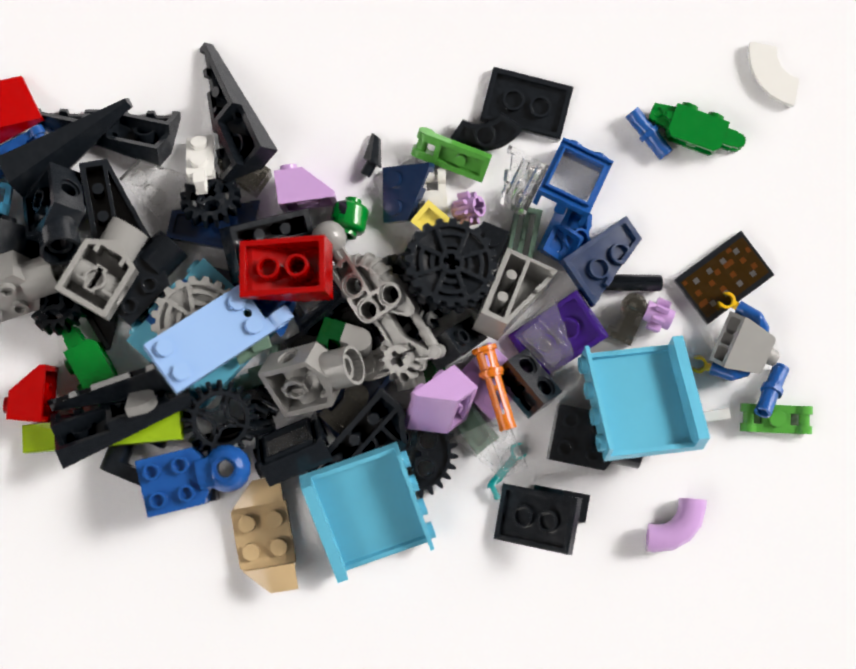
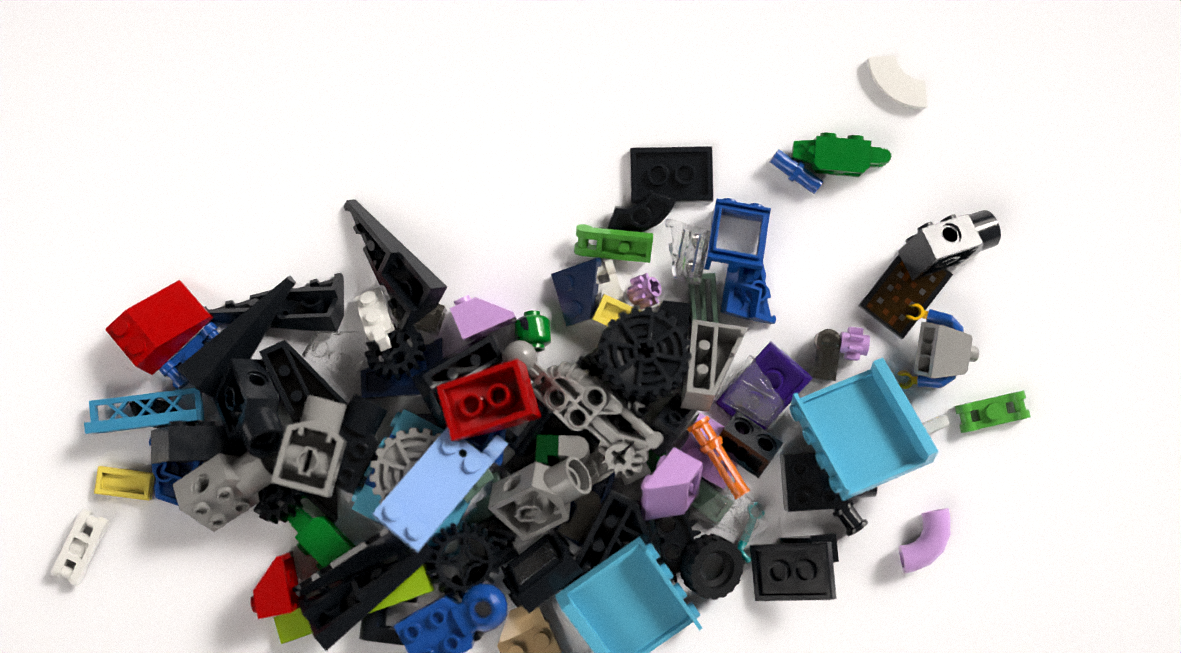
camera: 15 degrees left, 0 degrees up
light grey tile [125,389,158,417] -> none
black bar [360,133,382,178] -> none
dark blue wing [559,216,642,308] -> none
black axle [605,274,663,291] -> none
blue pin [754,363,789,418] -> none
none -> black tyre [679,533,744,600]
none -> black bush [832,499,869,537]
none -> black brick [898,210,1001,281]

